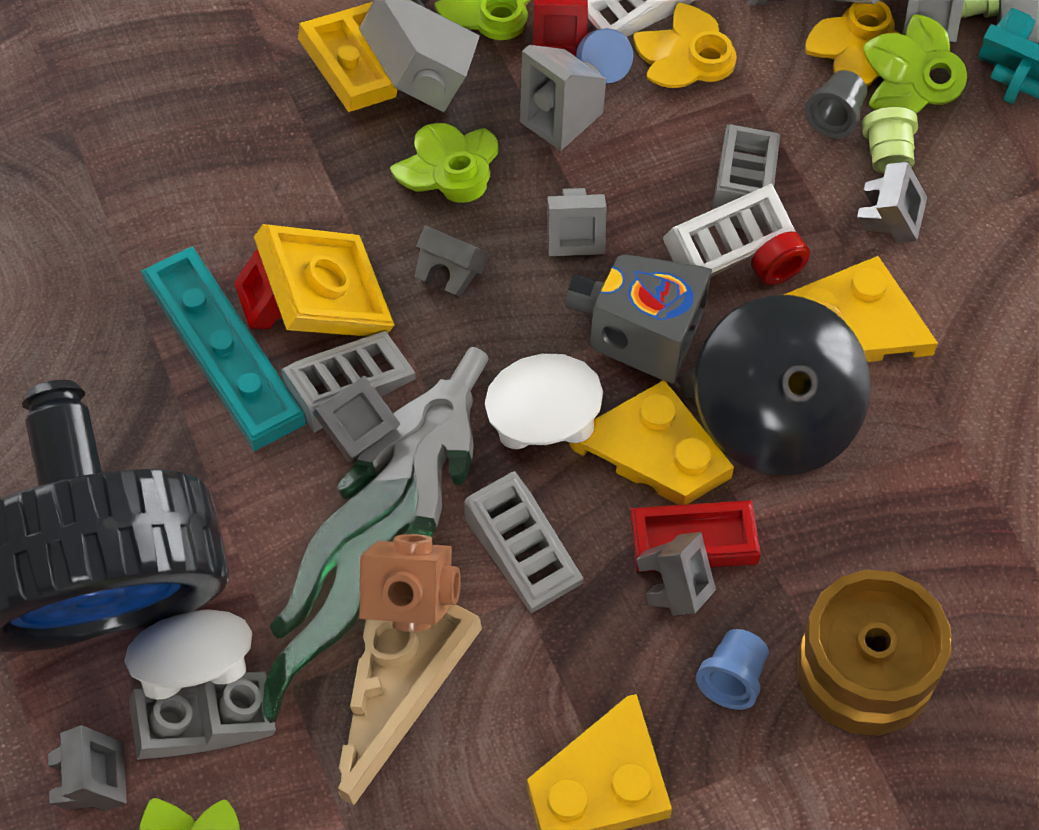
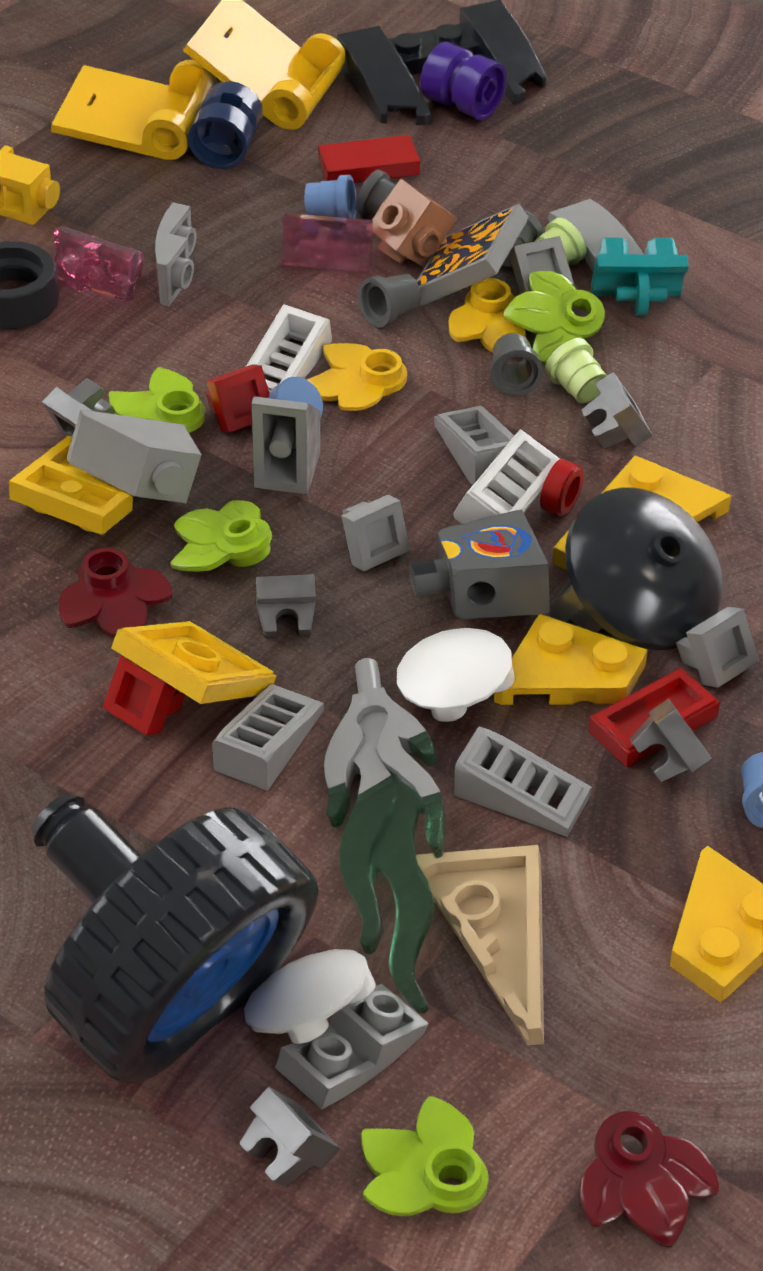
camera: 30 degrees left, 15 degrees down
teal tile [141,246,306,451] -> none
flat silver tile [313,375,400,462] -> none
nougat brick [359,534,461,632] -> none
none -> dark red plate [59,548,173,638]
none -> light grey tile [676,607,759,688]

